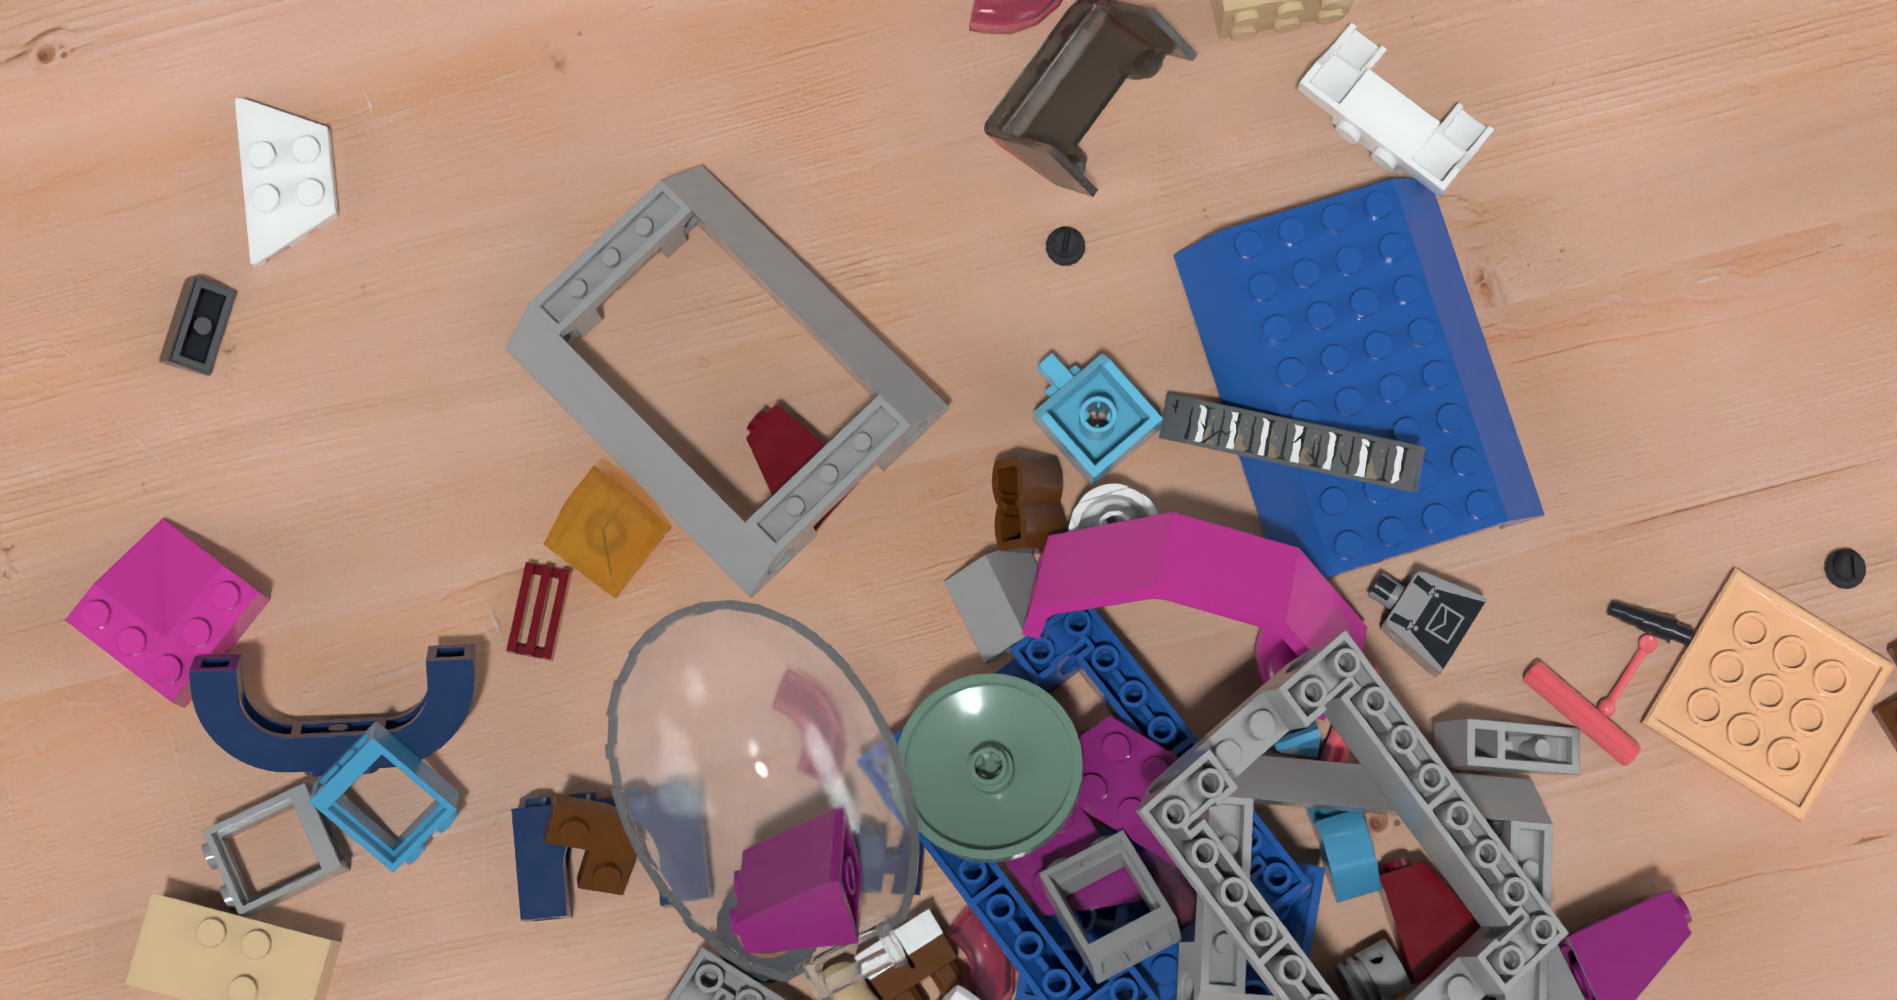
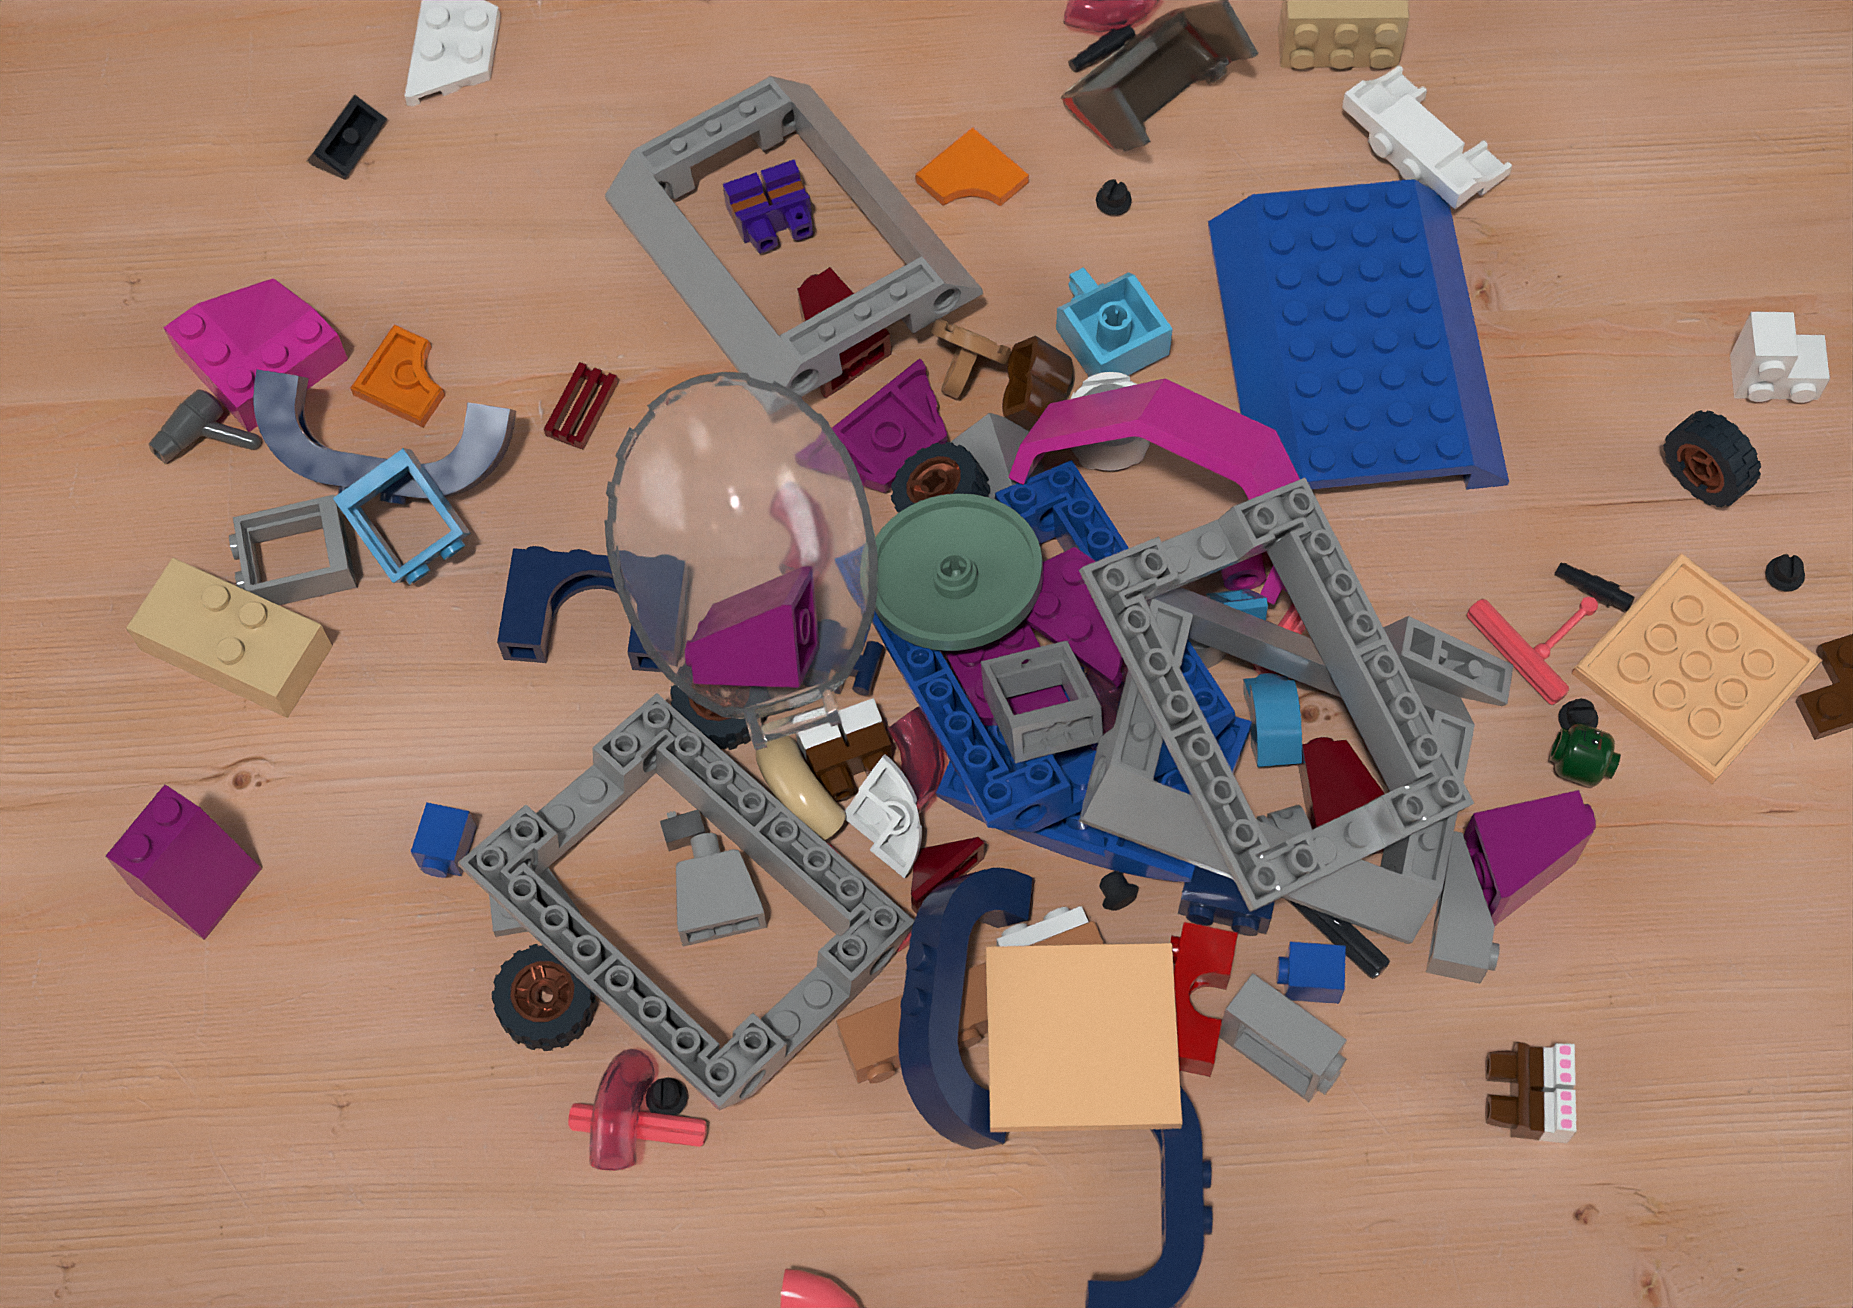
camera: 10 degrees right, 15 degrees down
clear yellow slope [543,465,671,599] -> none
reddish brown plate [543,794,637,895] -> none
tile [1159,393,1426,492] -> none
torso [1368,570,1487,678] -> none
none -> dark grey piece [148,389,261,464]
none -> orange tile [350,324,445,428]
none -> dark purple hips [723,159,813,254]
none -> magenta wing [799,358,947,493]
none -> wheel [891,442,990,513]
none -> orange tile [915,127,1029,206]
none -> medium nougat tile [930,318,1012,398]
none -> black animal [1068,23,1136,72]
none -> dark green head [1549,722,1621,788]
none -> black piece [1559,698,1599,729]
none -> black wheel [1663,410,1761,508]
none -> white brick [1730,312,1830,403]

